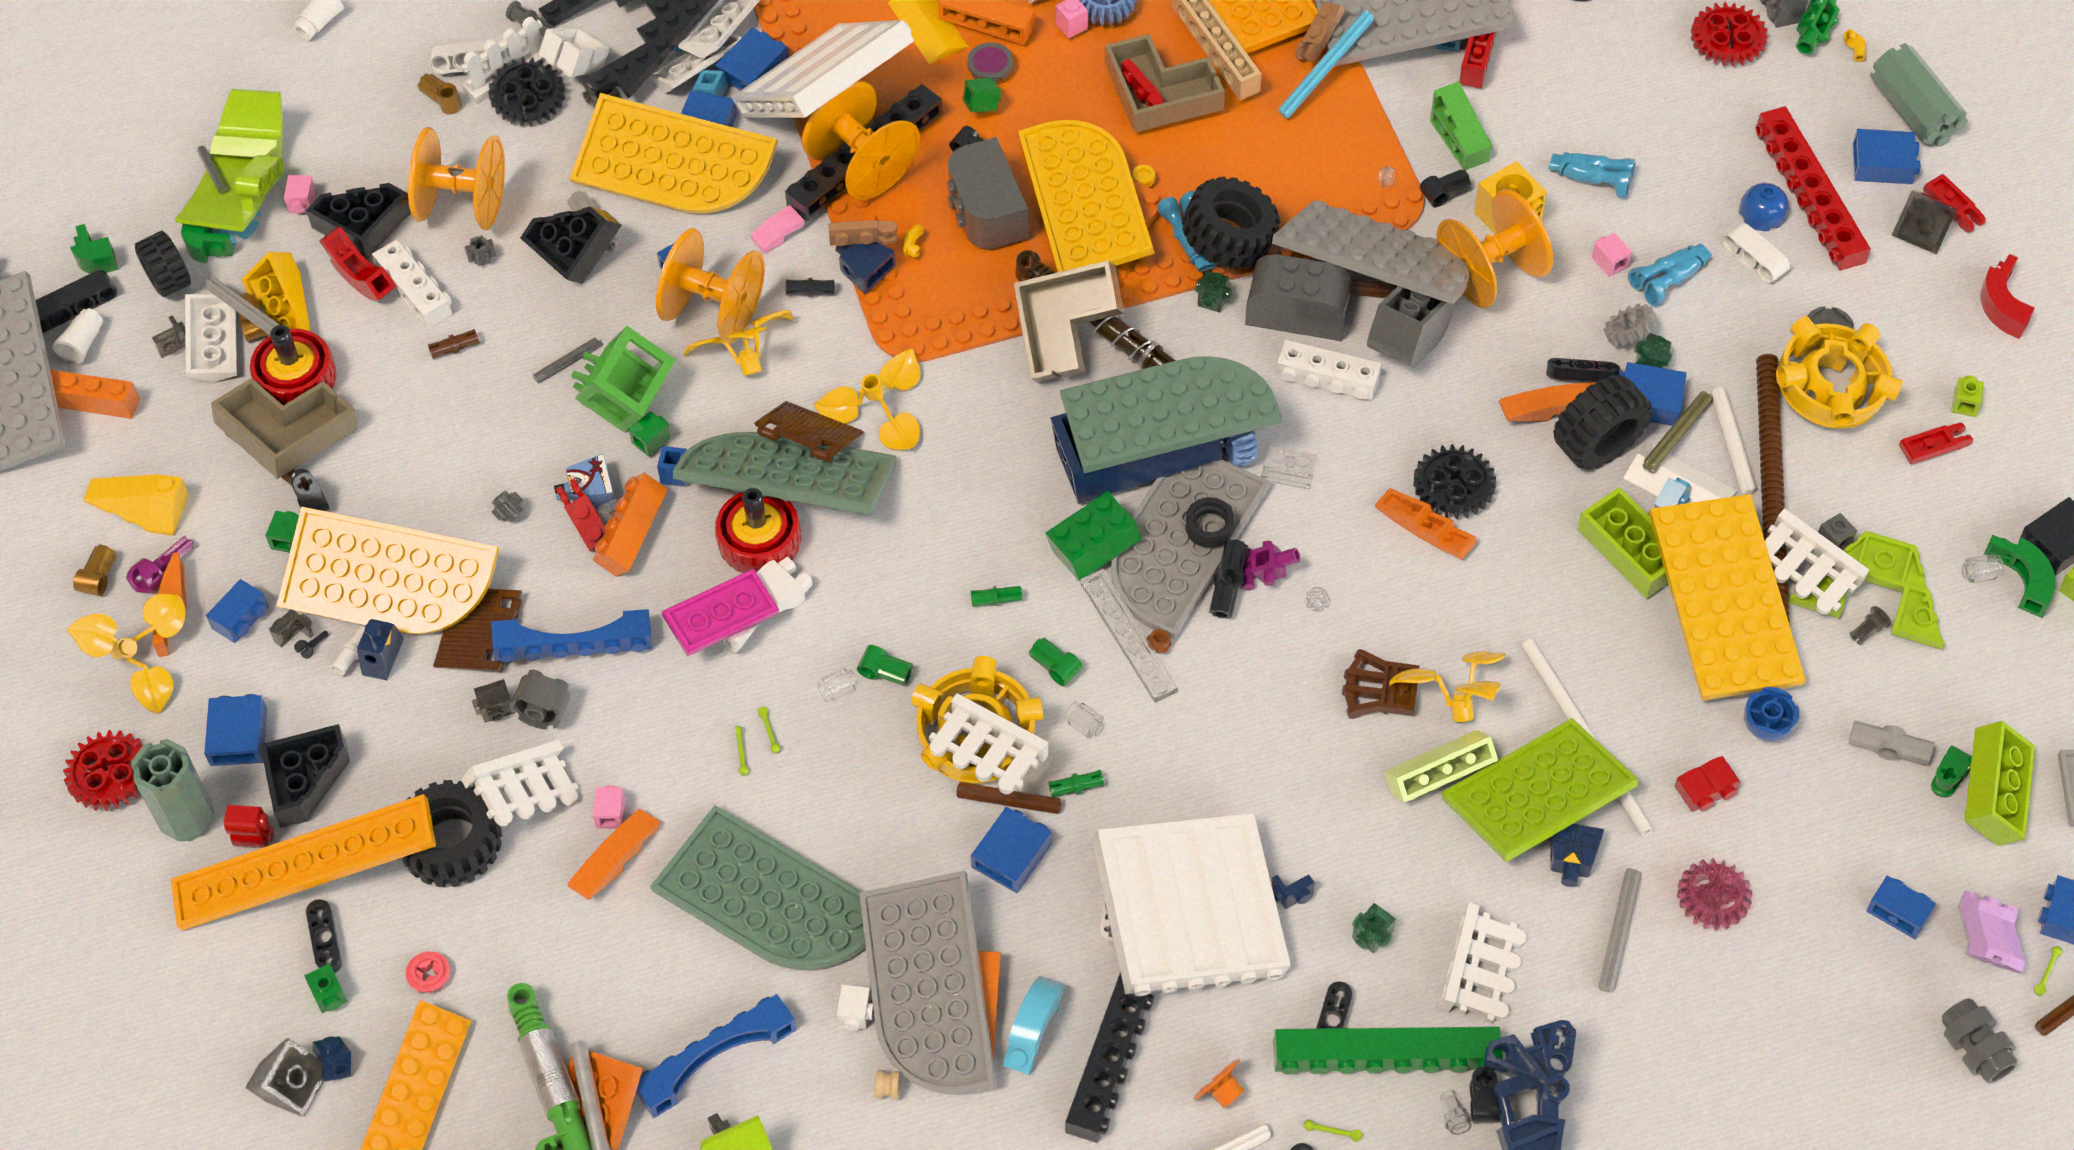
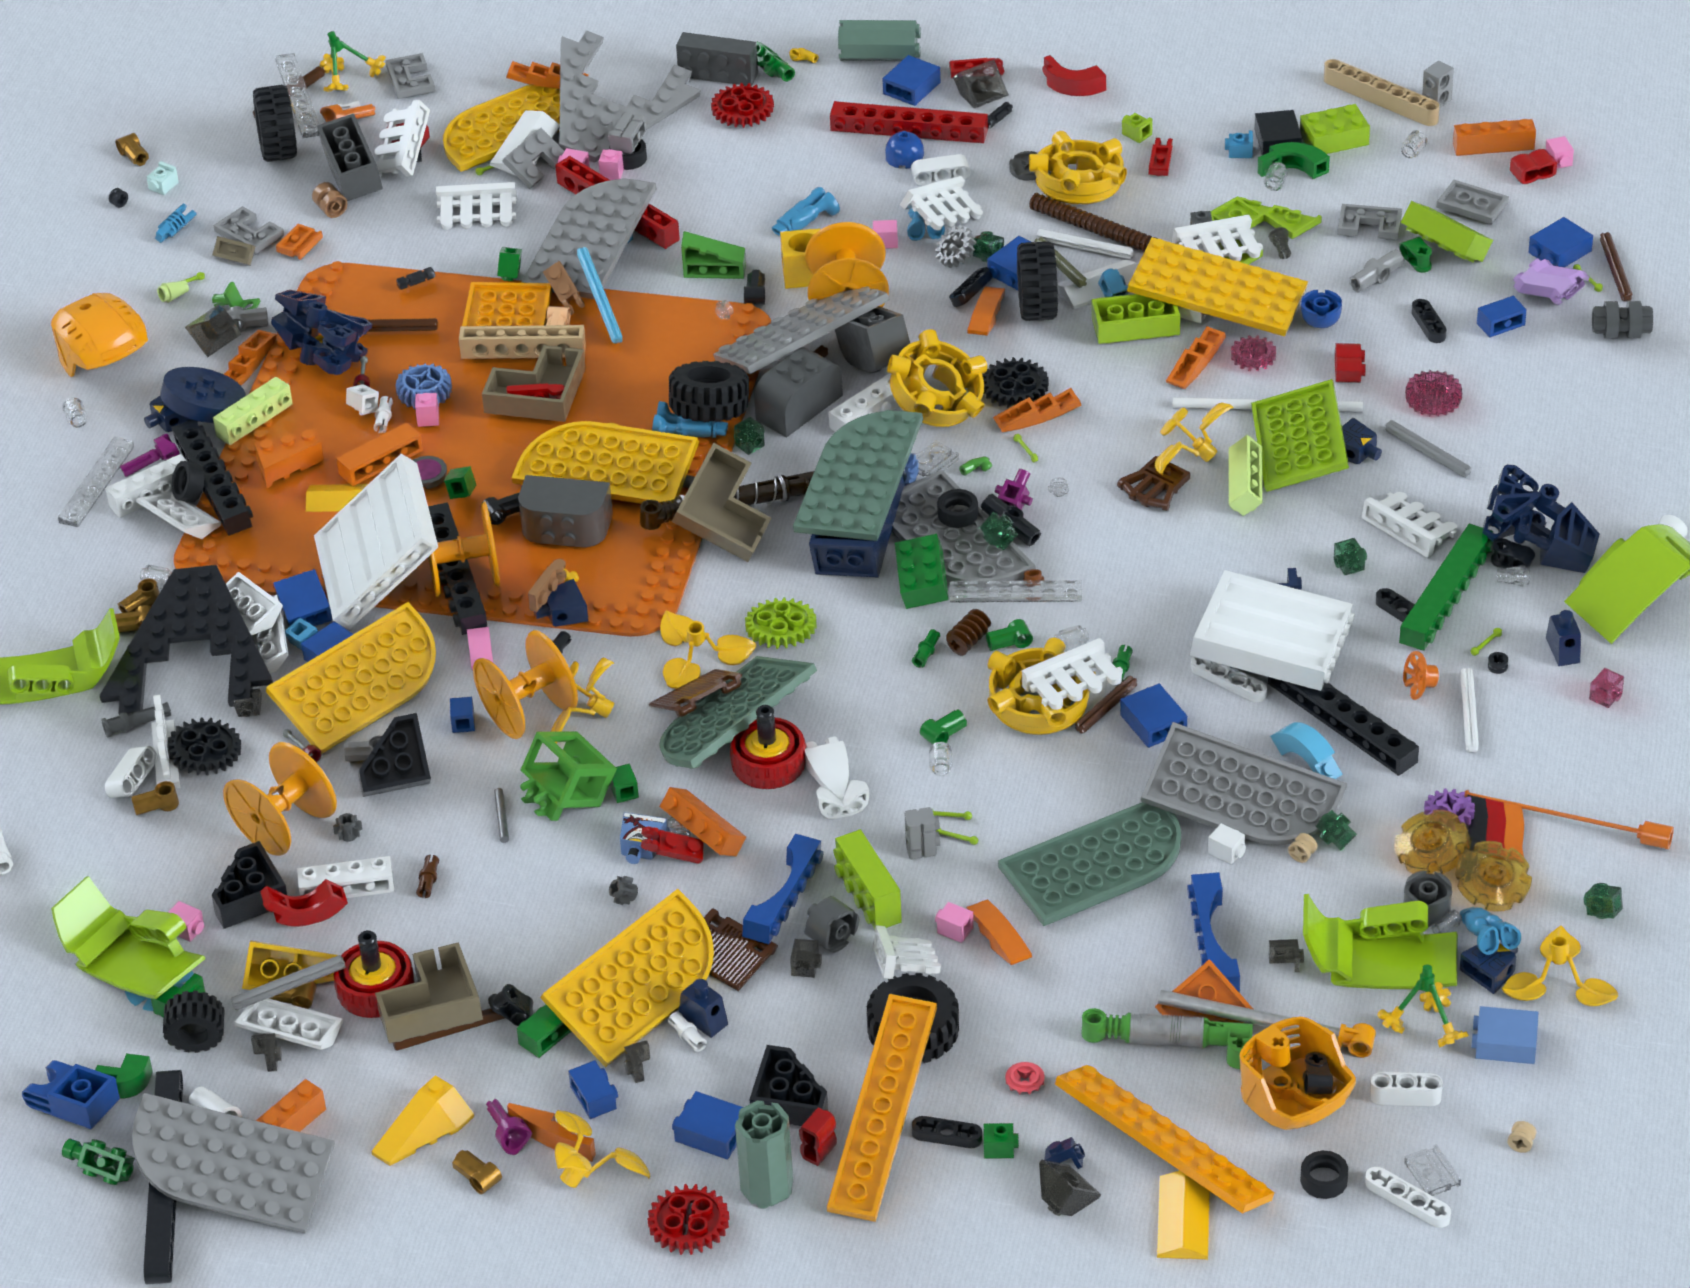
camera: 60 degrees left, 15 degrees down
flat silver bar [197,146,227,194] -> none
black hand [294,630,329,659] -> none
white piece [539,26,610,77] -> none
blue brick [657,446,687,486] -> none
dark pink plate [662,569,779,657] -> none
none -> blue brick [22,1060,120,1129]
none -> hinge [283,729,322,763]
none -> light nougat piece [546,306,571,325]
none -> lime gear [745,597,817,649]
none -> lime brick [833,829,902,929]
none -> yellow piece [887,329,987,427]
none -> white fence [900,176,983,231]
none -> light grey brick [904,807,940,860]
none -> reddish brown piece [946,609,992,656]
none -> bright green arm [959,456,992,476]
none -> clear green brick [980,512,1018,550]
none -> black axle [988,102,1013,129]
none -> lime hinge [1013,434,1038,463]
none -> orange slope [1166,326,1226,389]
none -> dark azure brick [1225,130,1253,158]
none -> clear pink gear [1231,335,1276,371]
none -> clear green brick [1316,810,1357,851]
none -> light grey plate [1337,204,1402,240]
none -> black beam [1411,299,1447,343]

